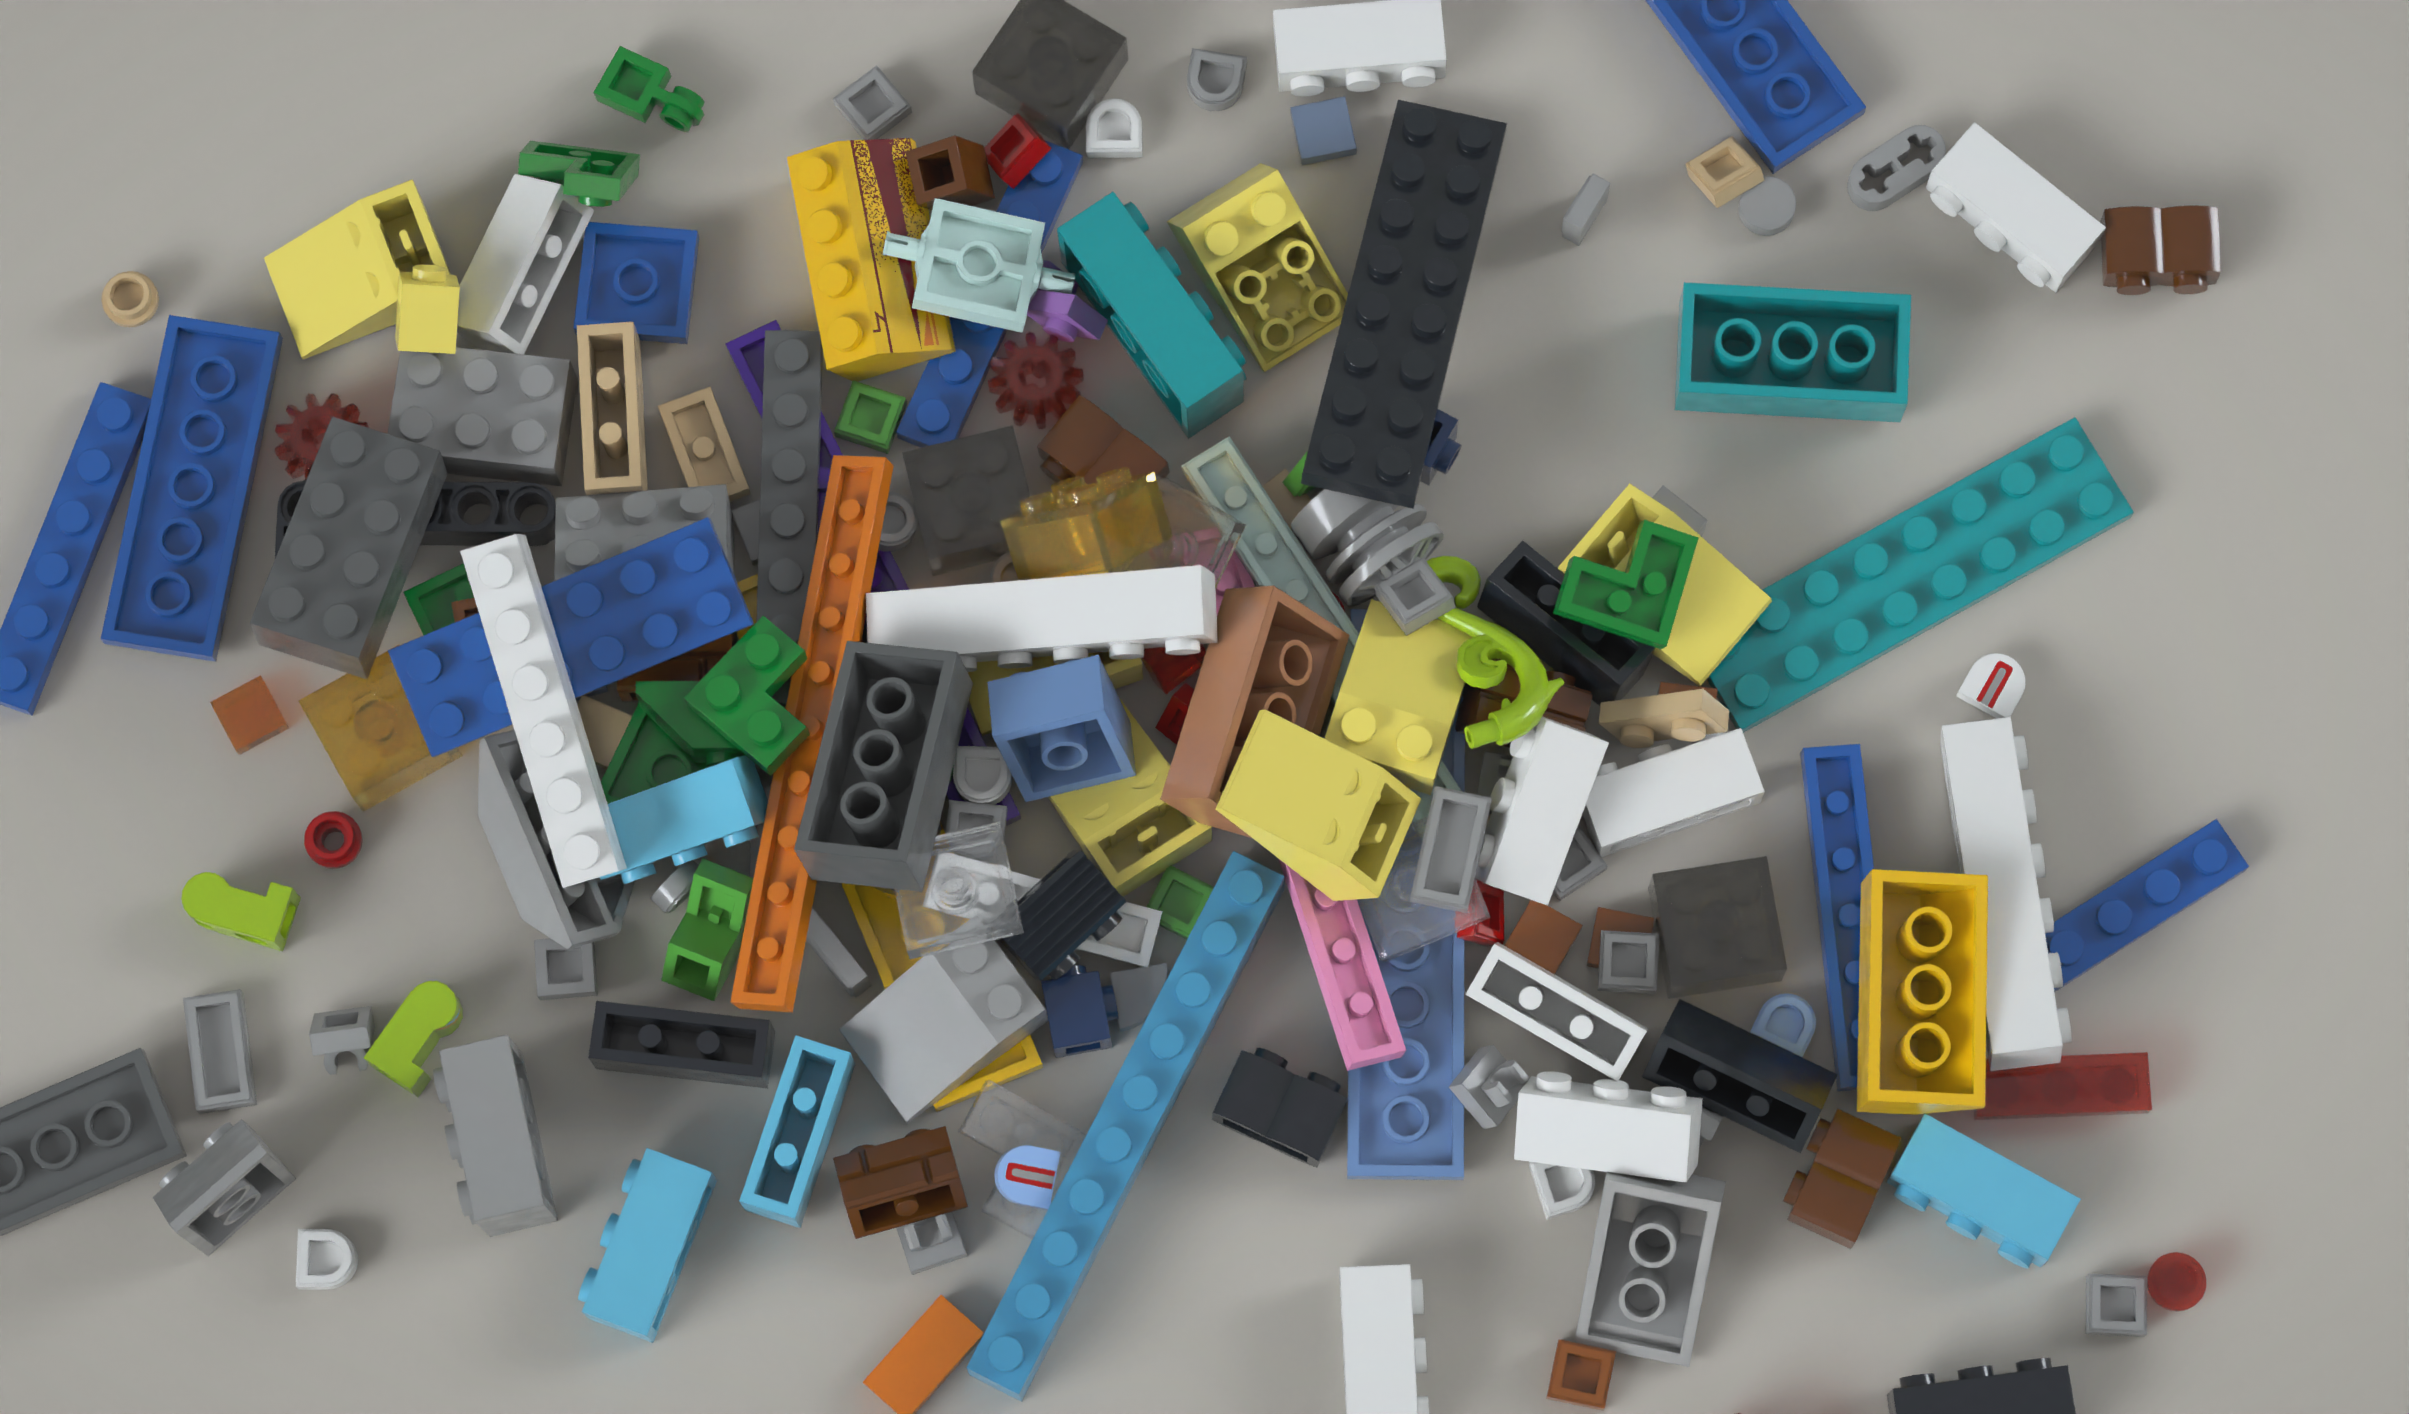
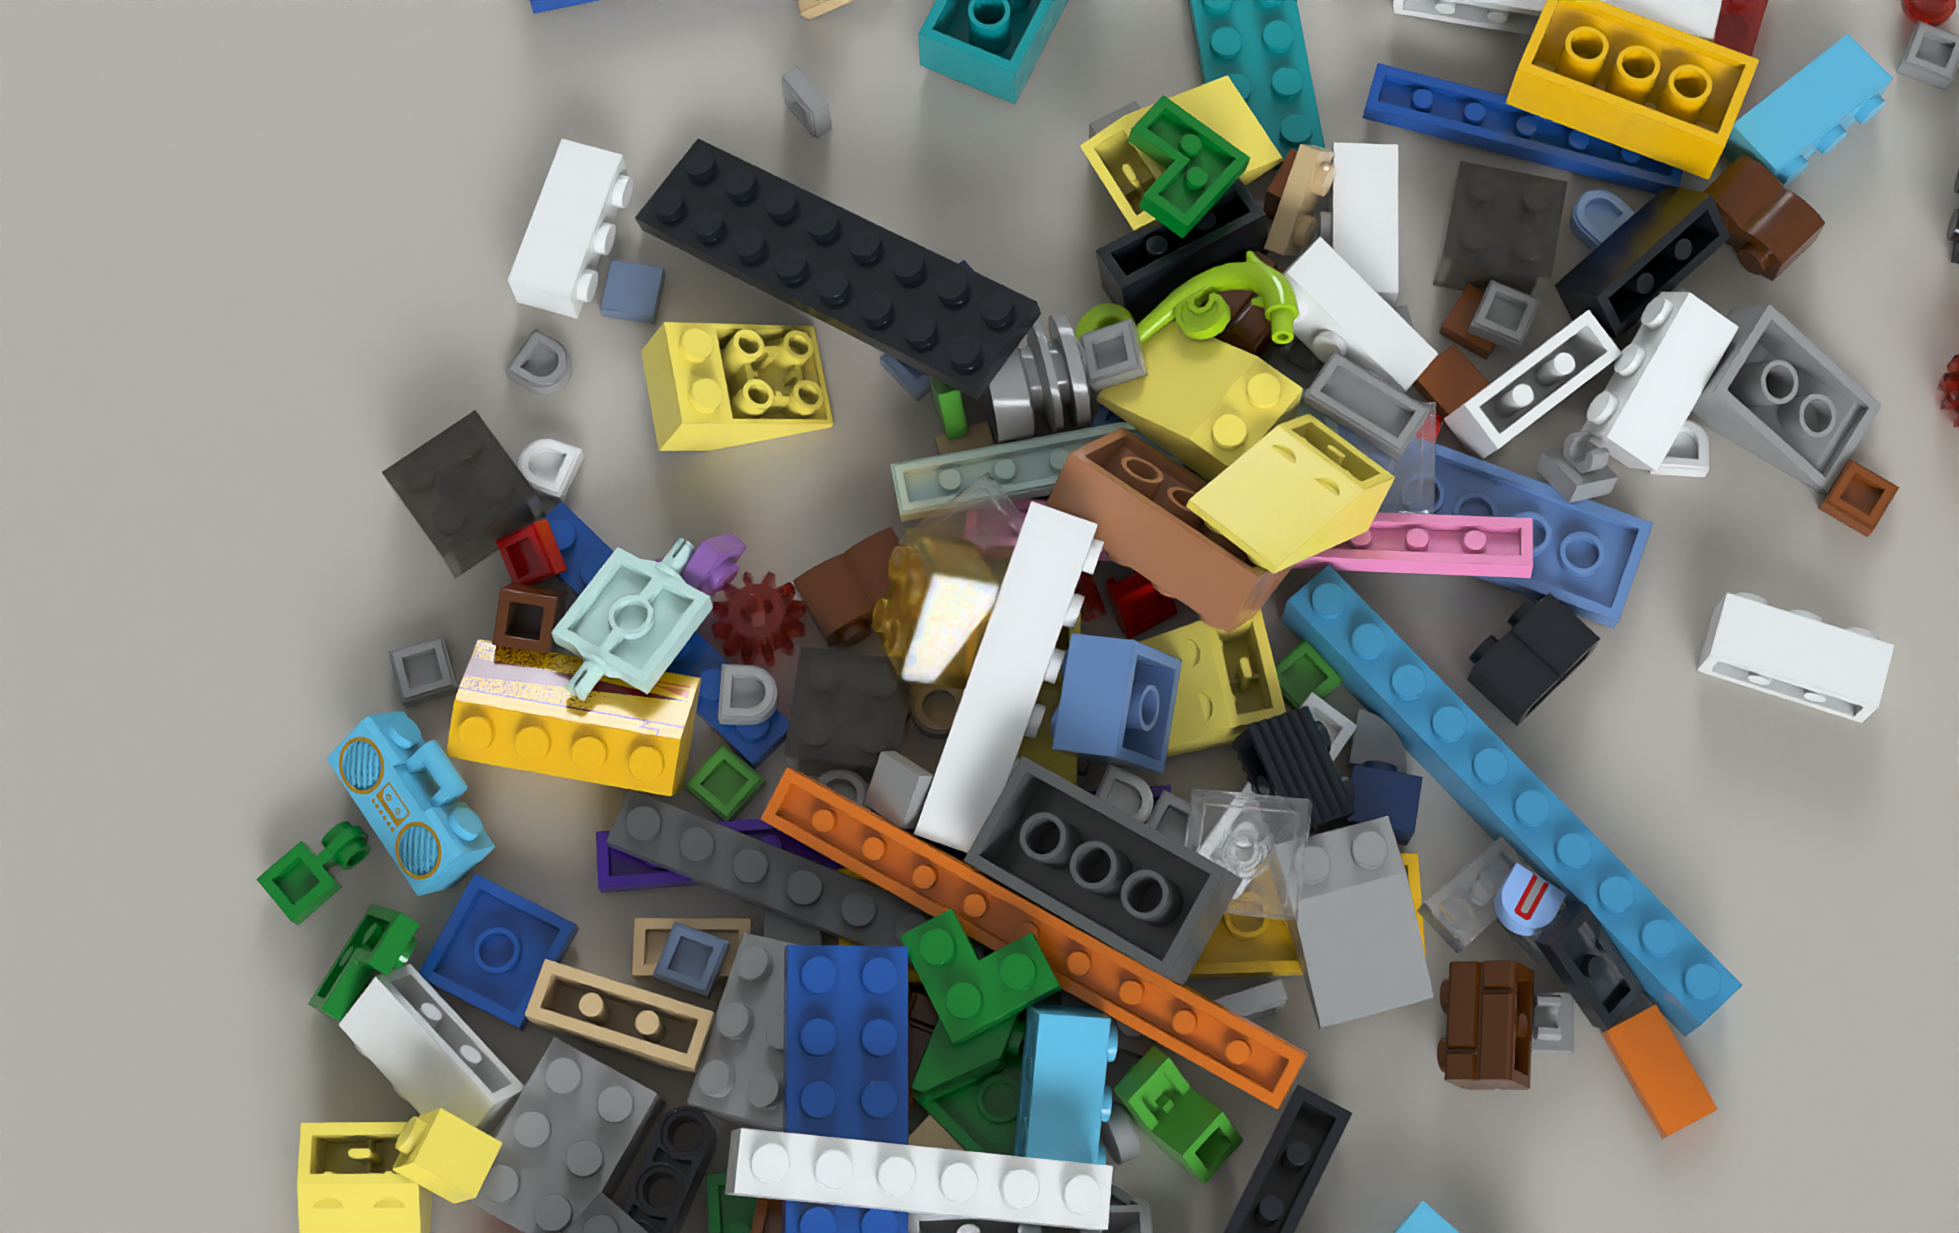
camera: 70 degrees left, 5 degrees down
medium azure brick [739,1035,855,1228] -> none
teal brick [1057,191,1247,439] -> none
none -> medium azure piece [326,711,496,896]
none -> sand blue tile [652,922,731,1000]
none -> light grey tile [718,664,779,725]
none -> light grey tile [863,751,934,829]
none -> black plate [1535,901,1644,1030]

